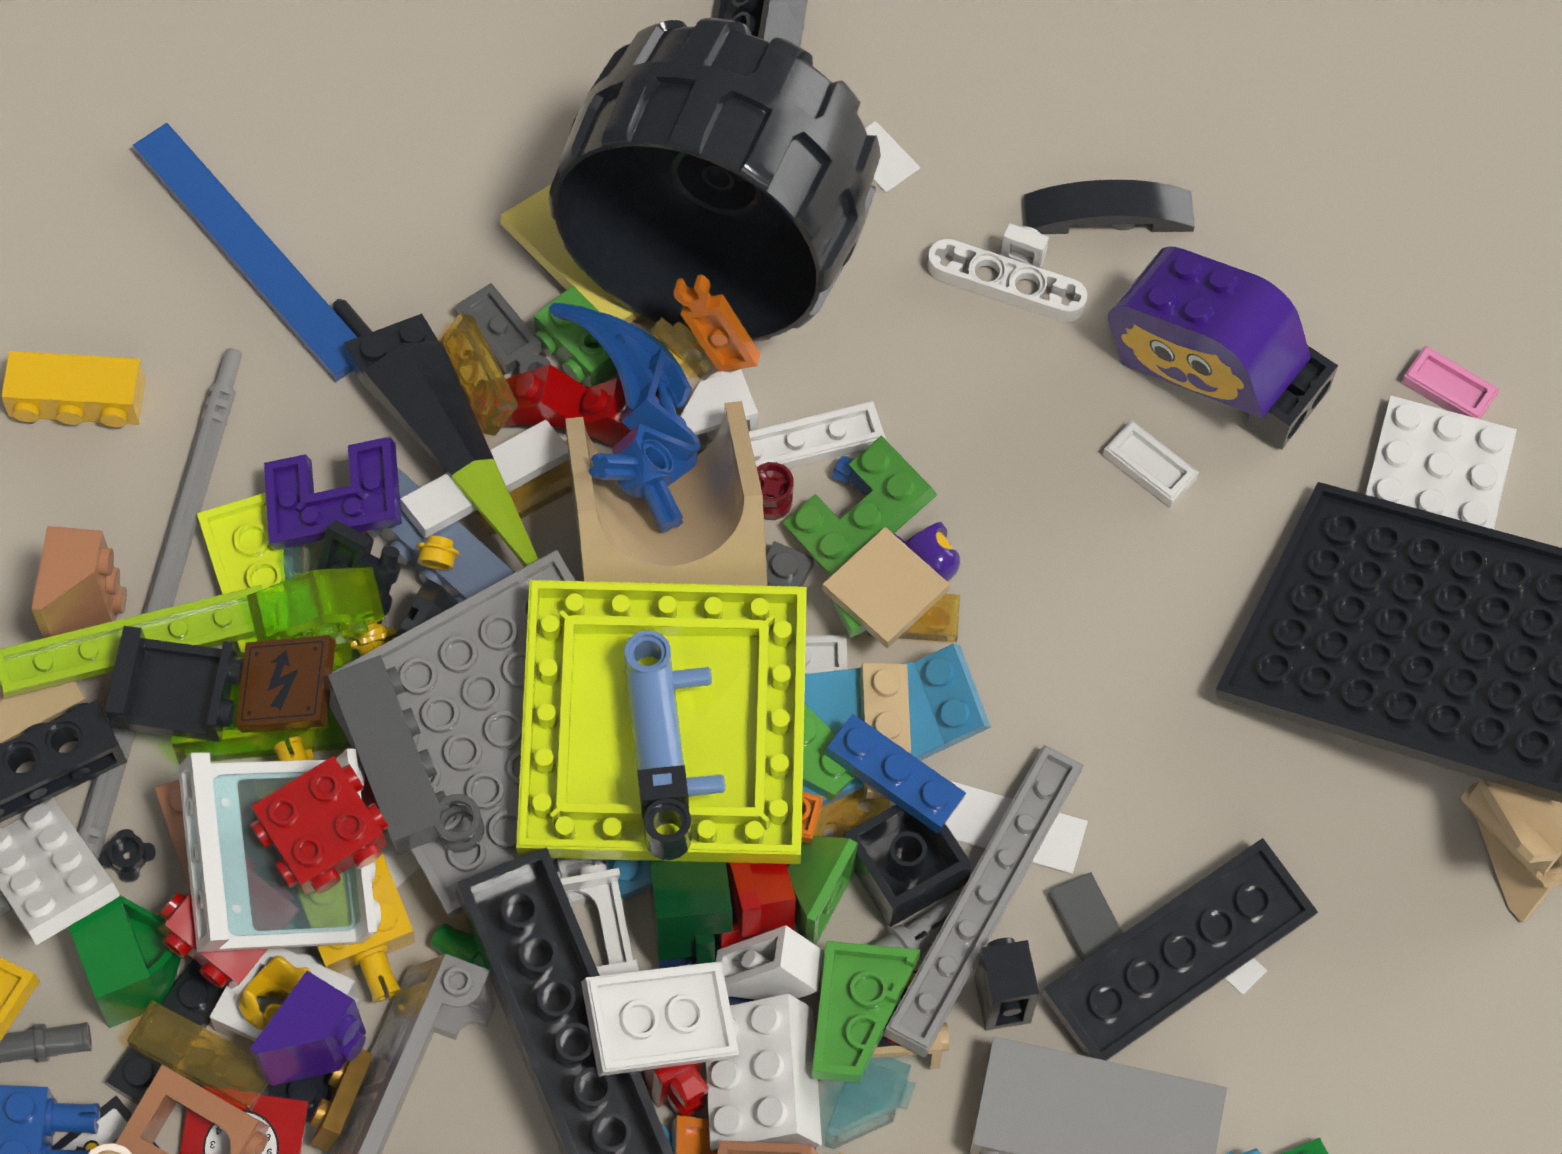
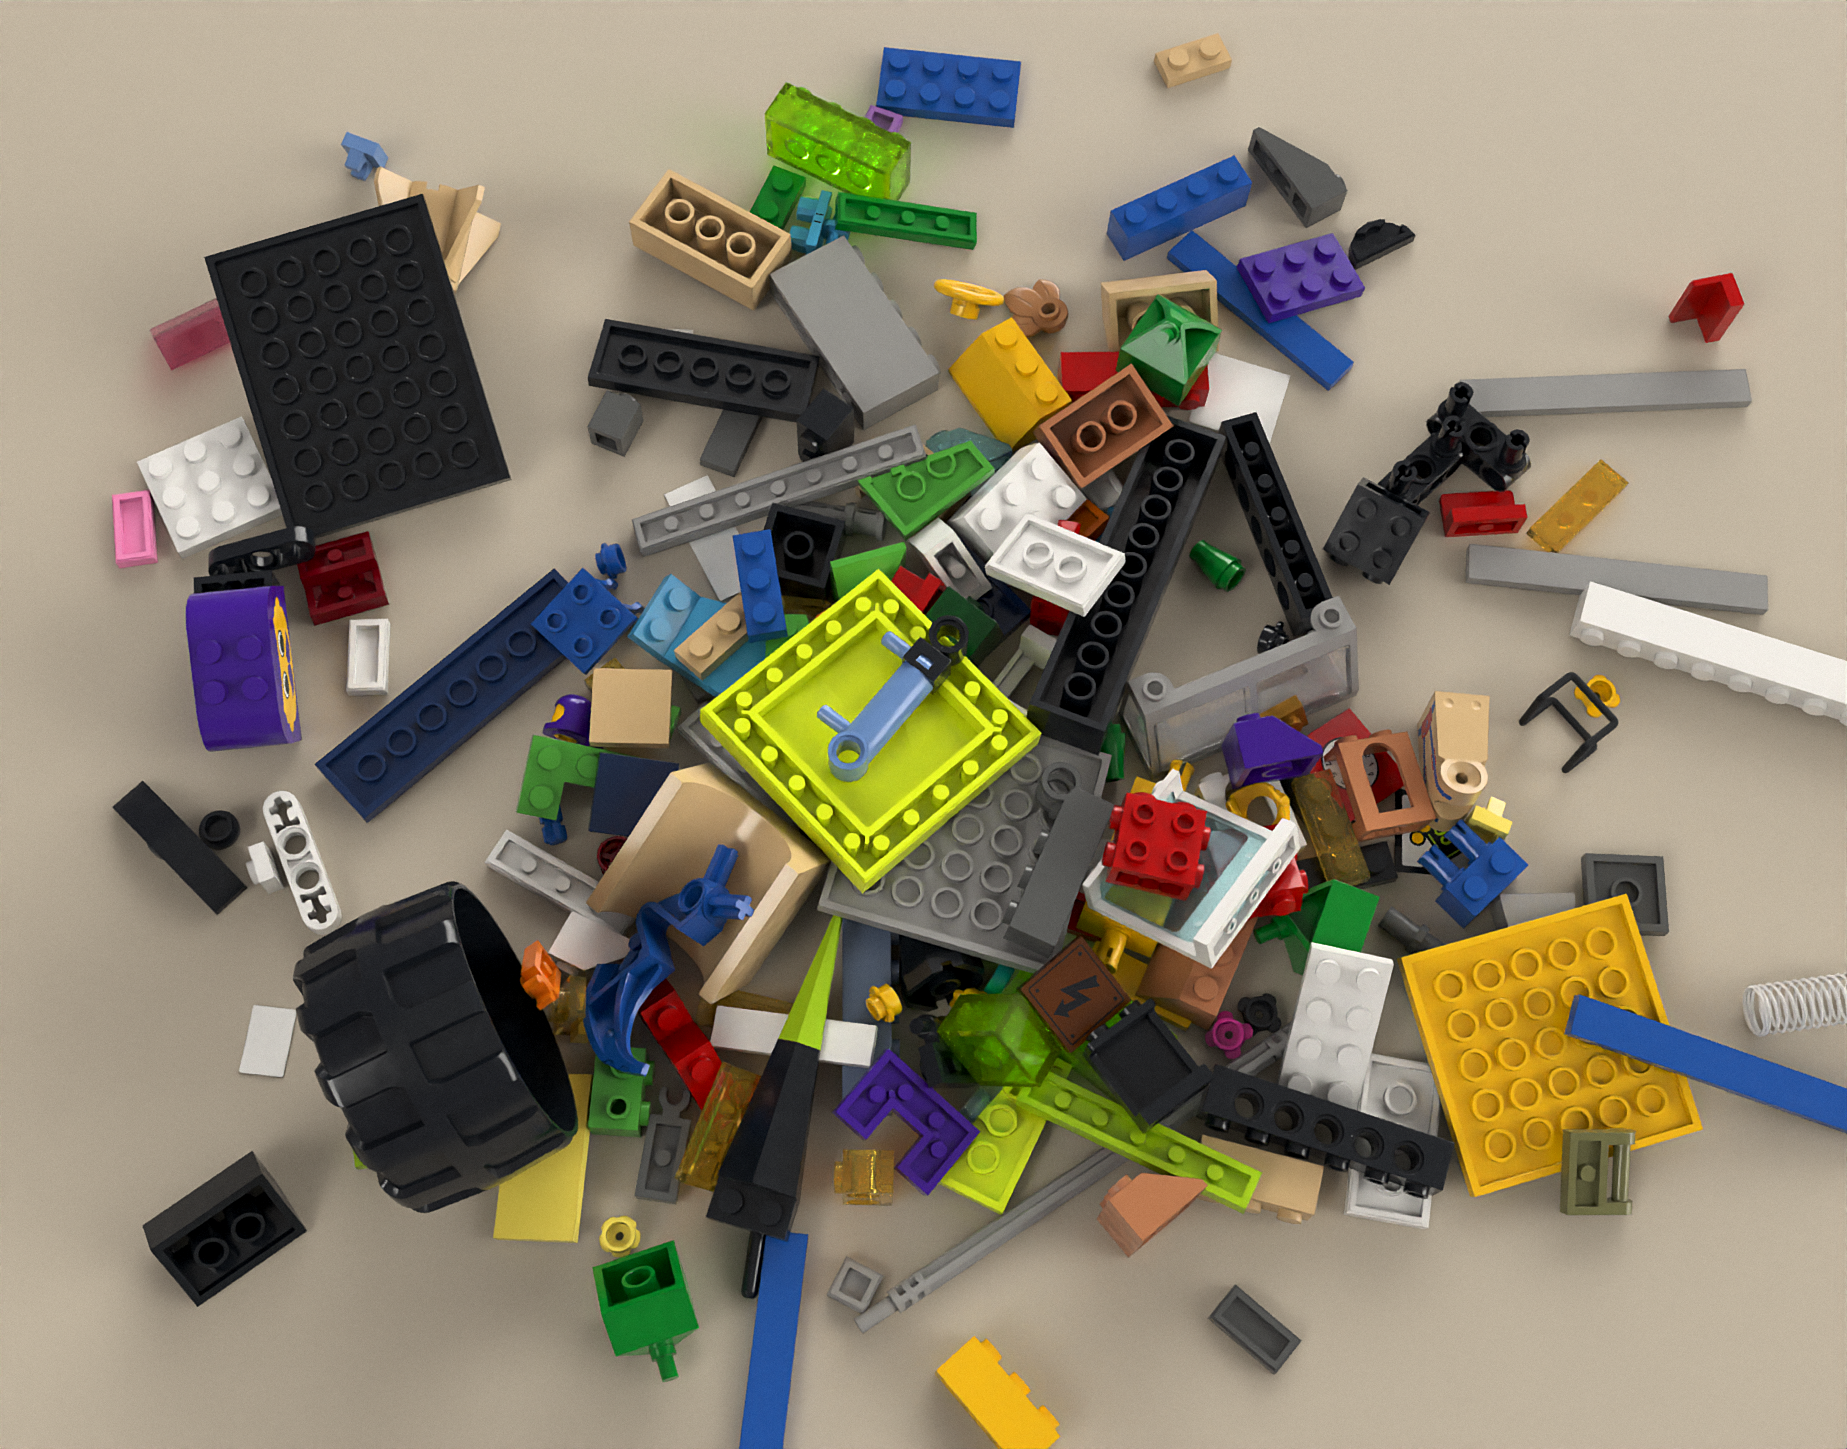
camera: 135 degrees left, 5 degrees up
none -> black plate [199,810,240,850]
none -> black beam [208,526,316,576]
none -> dark red slope [297,531,389,626]
none -> dark blue plate [314,568,568,823]
none -> blue plate [531,568,645,675]
none -> dark grey brick [587,390,644,457]
none -> dark blue tile [588,752,679,837]
none -> green piece [592,1240,699,1382]
none -> blue plate [595,543,627,579]
none -> light yellow plate [599,1216,641,1258]
none -> tan brick [629,169,792,311]
none -> light grey tile [827,1256,883,1314]
none -> clear yellow brick [834,1149,894,1206]
none -> dark pink plate [1205,1011,1253,1059]

